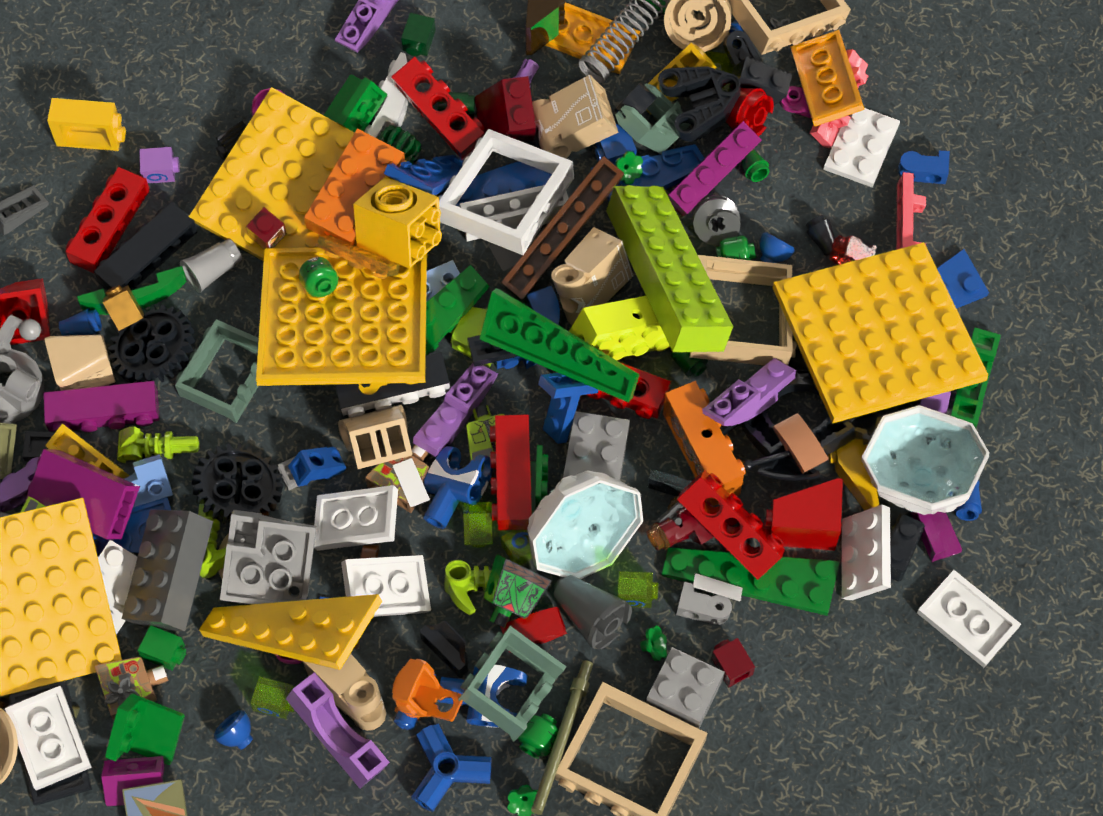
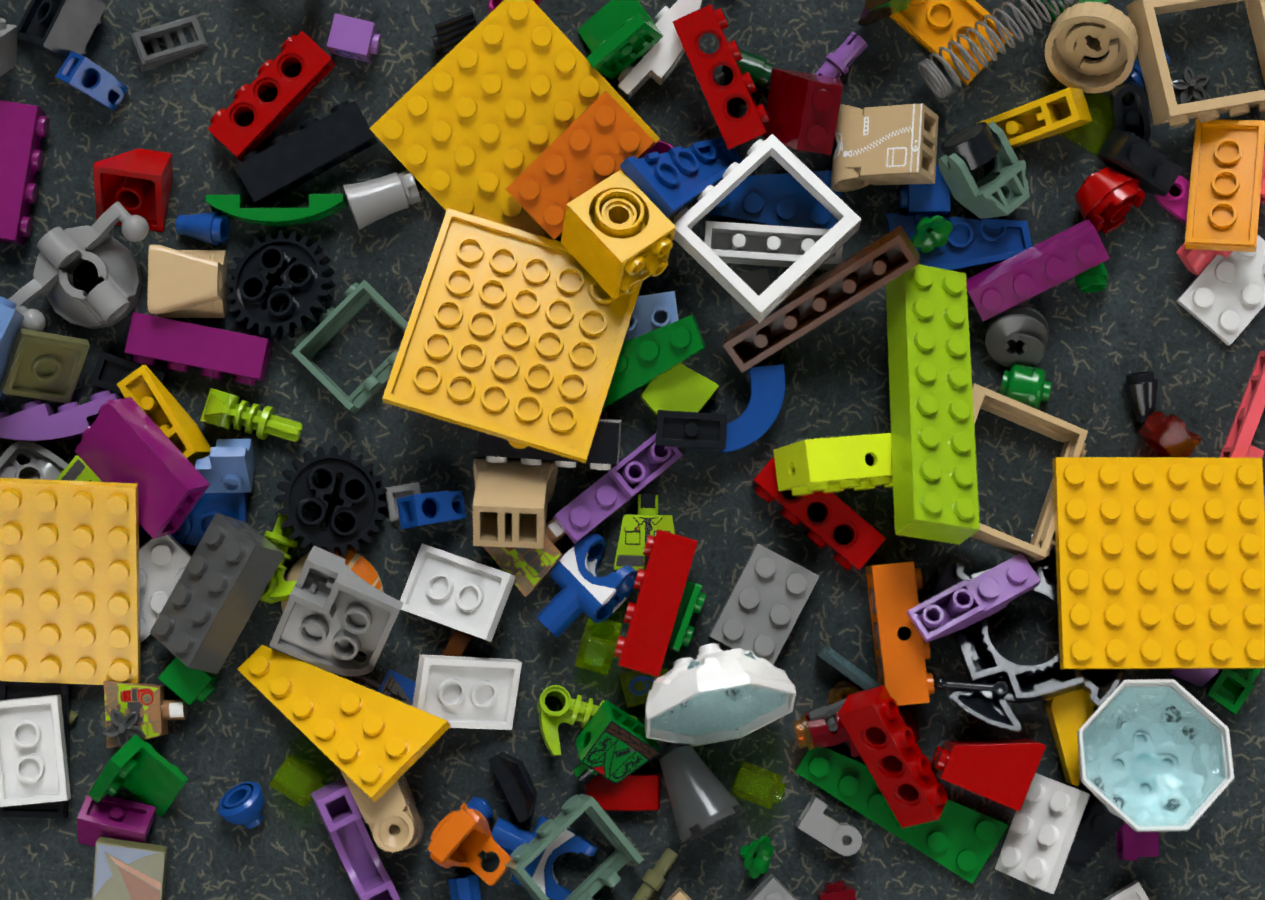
camera: 20 degrees right, 20 degrees up
brick [103,285,144,331] -> none
dark red brick [246,207,287,249] -> none
green head [299,257,339,298] -> none
clear yellow plate [316,235,401,279] -> none
dark green gear [377,125,422,164] -> none
white sticker [393,458,430,507] -> none
green wing [480,288,640,402] -> none
blue bracket [538,373,599,444] -> none
tan piece [551,227,633,325] -> none
black connector [658,66,741,142] -> none
white sticker [693,573,743,601] -> none
blue brick [759,232,795,263] -> none
nougat slope [773,413,829,474] -> none

